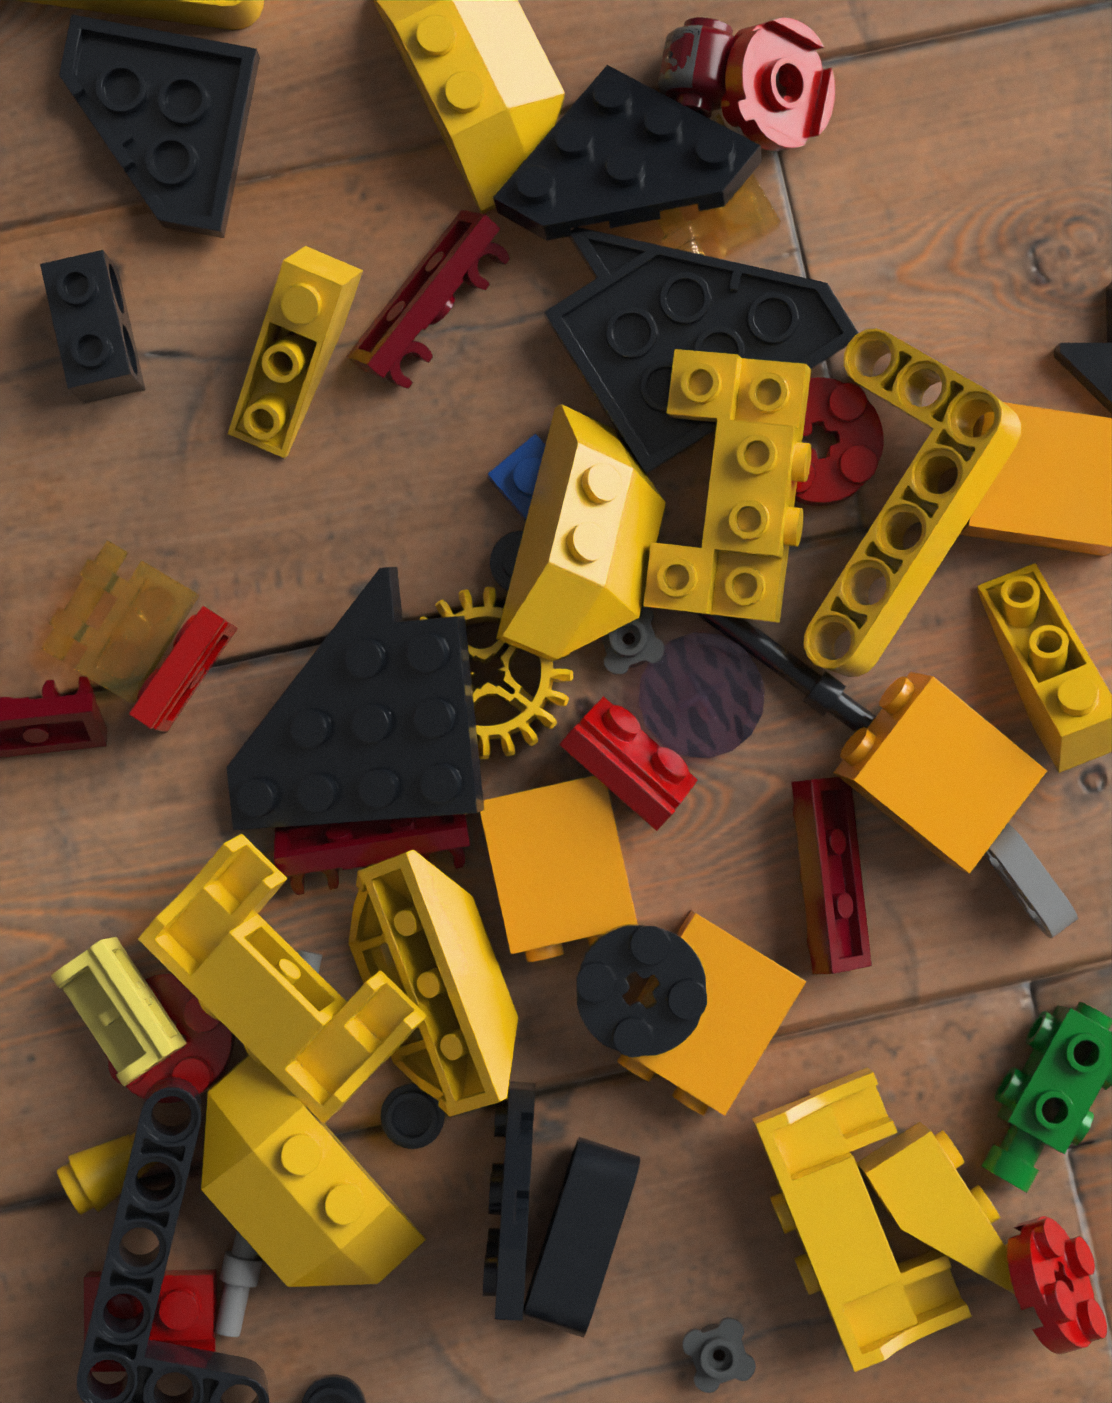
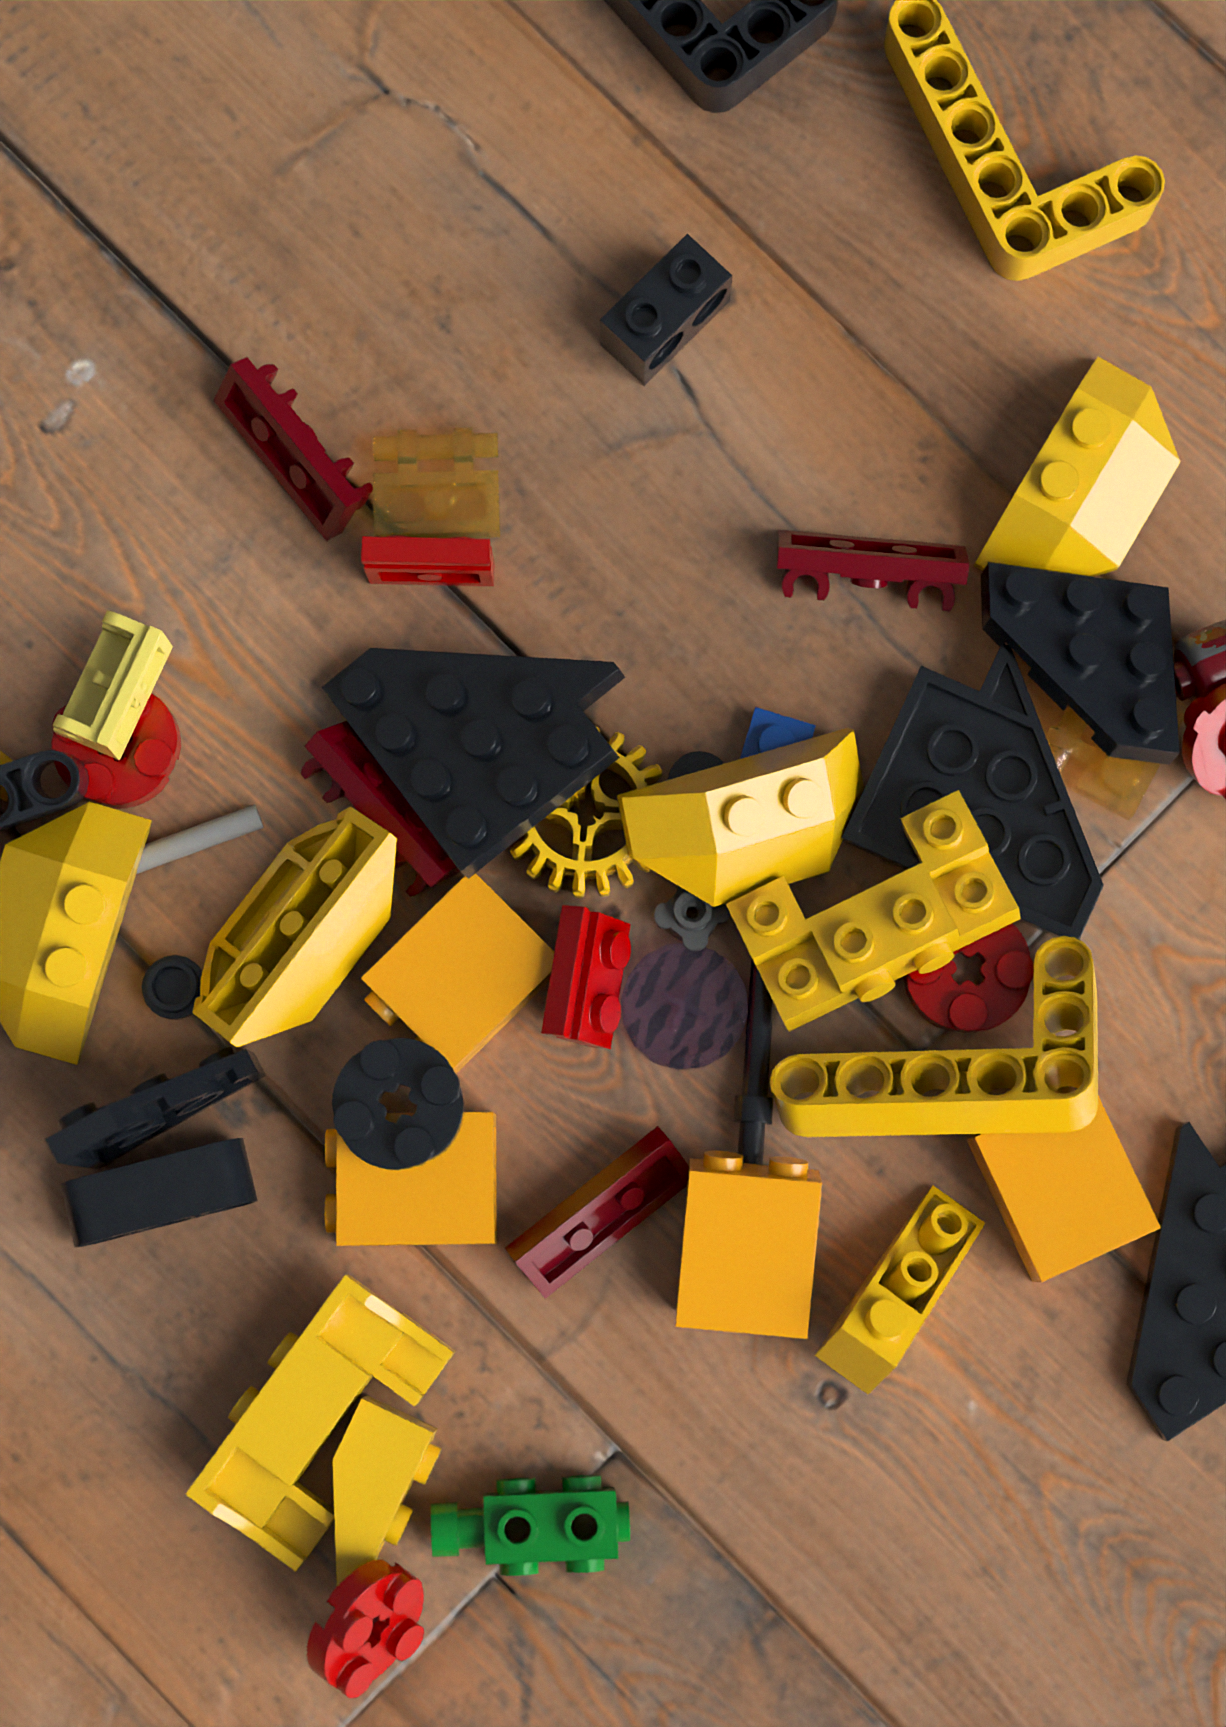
camera: 65 degrees right, 5 degrees down
black plate [59,14,260,238] -> none
yellow bracket [138,834,427,1124] -> none
yellow slope [227,246,363,458] -> none
dark grey plate [682,1317,756,1393] -> none
light grey beam [984,823,1078,939] -> none

